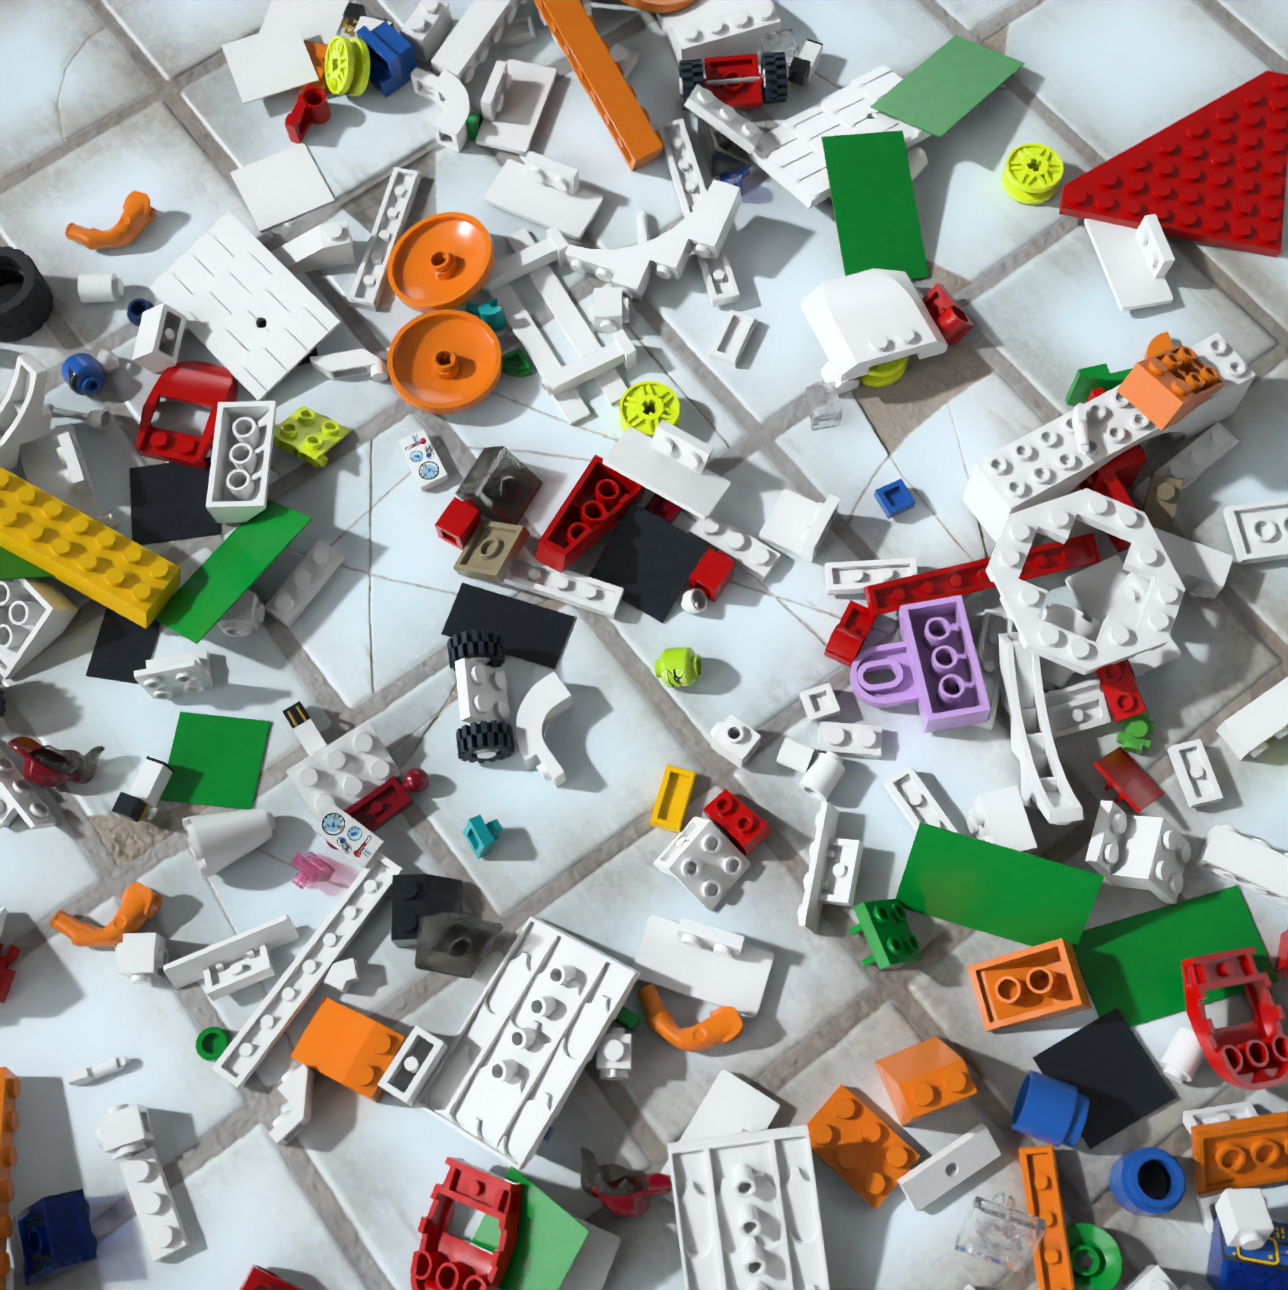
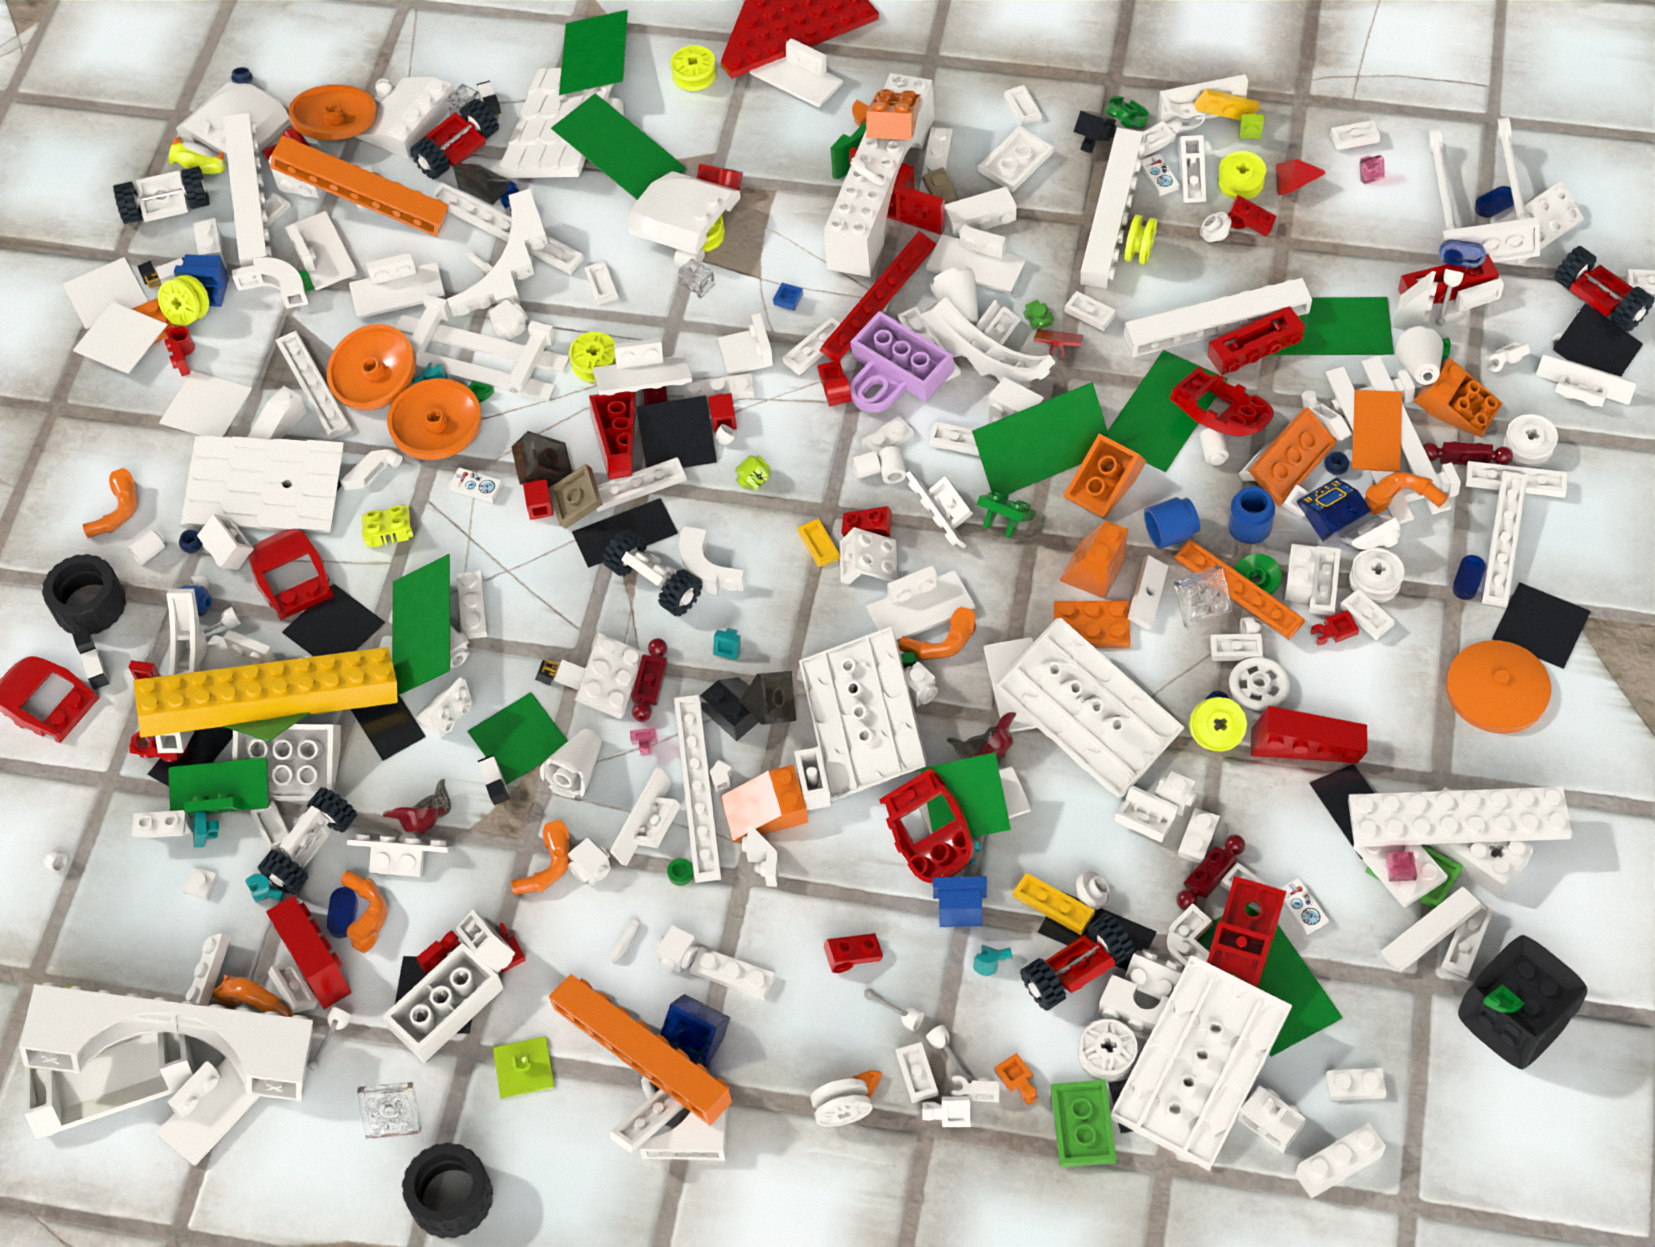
camera: 40 degrees left, 10 degrees down
white slope [206,401,277,523] -> none
white tile [312,803,384,868] -> none
white plate [684,84,764,154] -> none
white brick [710,714,761,769] -> none
white plate [800,683,841,724] -> none
white plate [986,488,1185,675] -> none
black piece [1033,1008,1176,1149] -> none
white bracket [1085,800,1191,904] -> none
red plate [1095,659,1148,723] -> none
white brick [1215,1188,1274,1250] -> none

